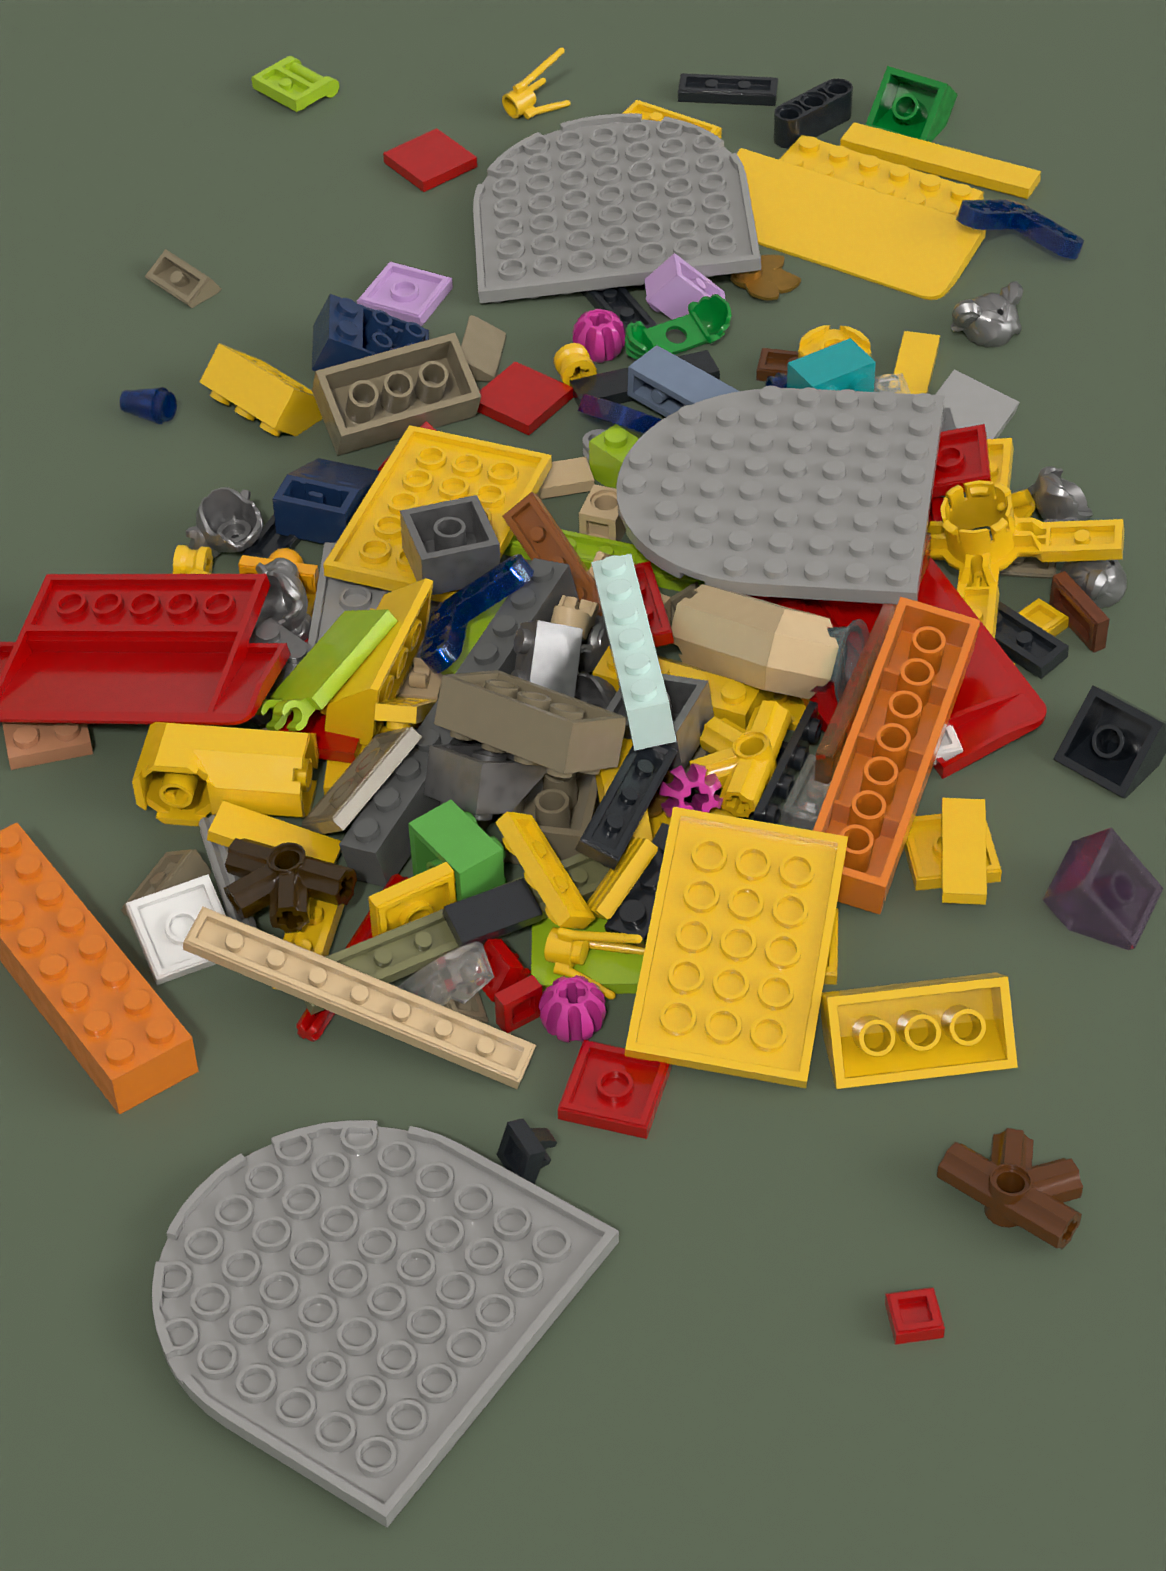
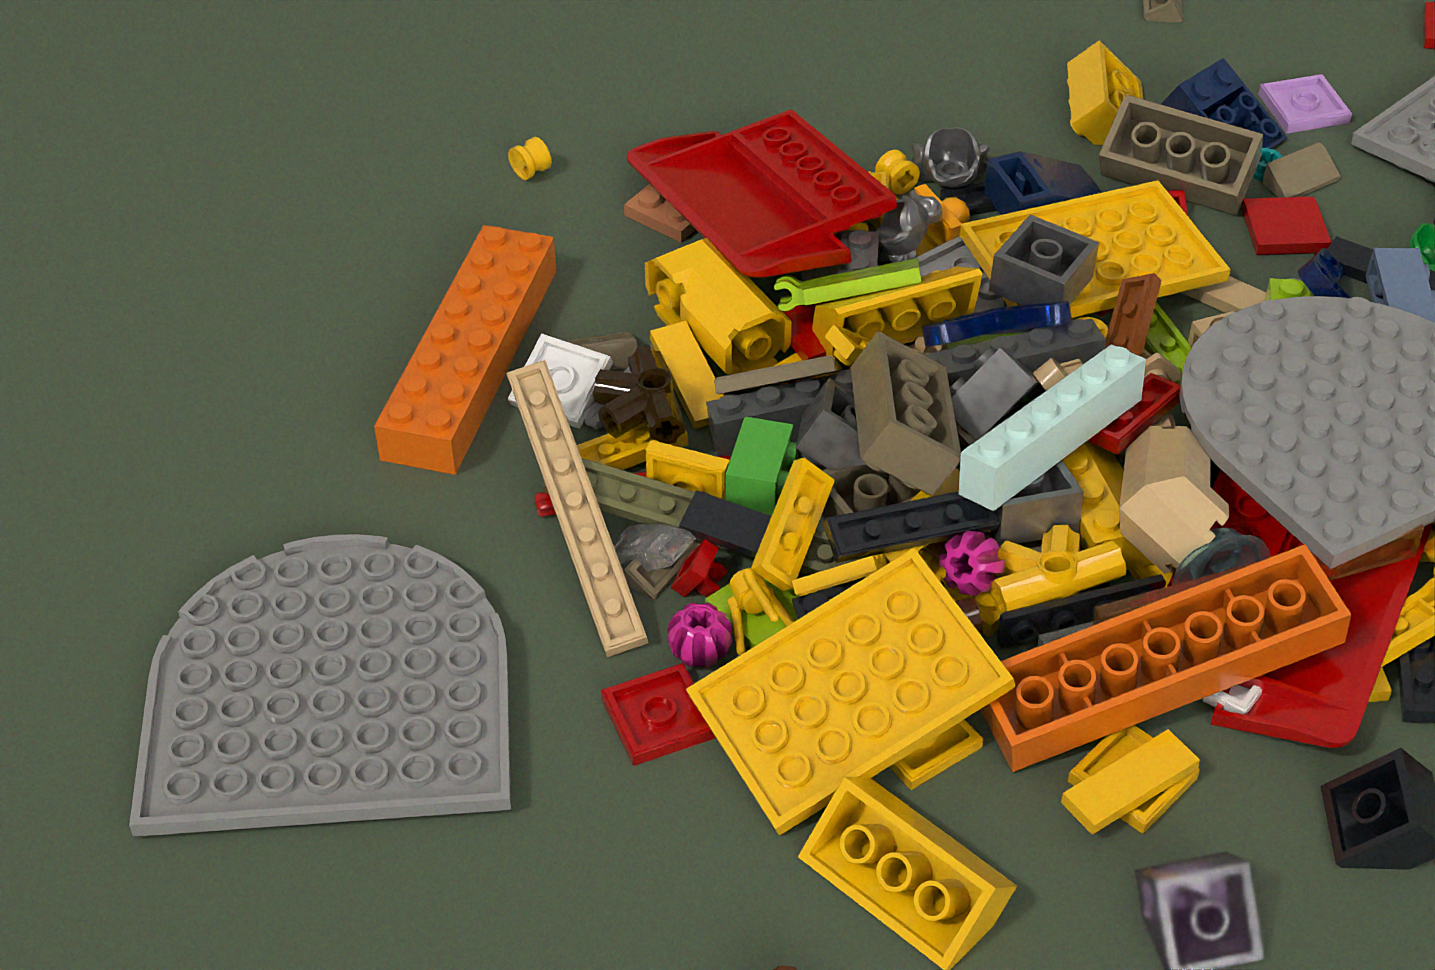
camera: 50 degrees right, 0 degrees up
clear blue cone [119,387,177,424] -> none
red tile [494,975,543,1033] -> none
black tile [497,1118,557,1184] -> none
yellow wheel [553,343,597,386] -> none
dark pink piece [572,309,626,363] -> none

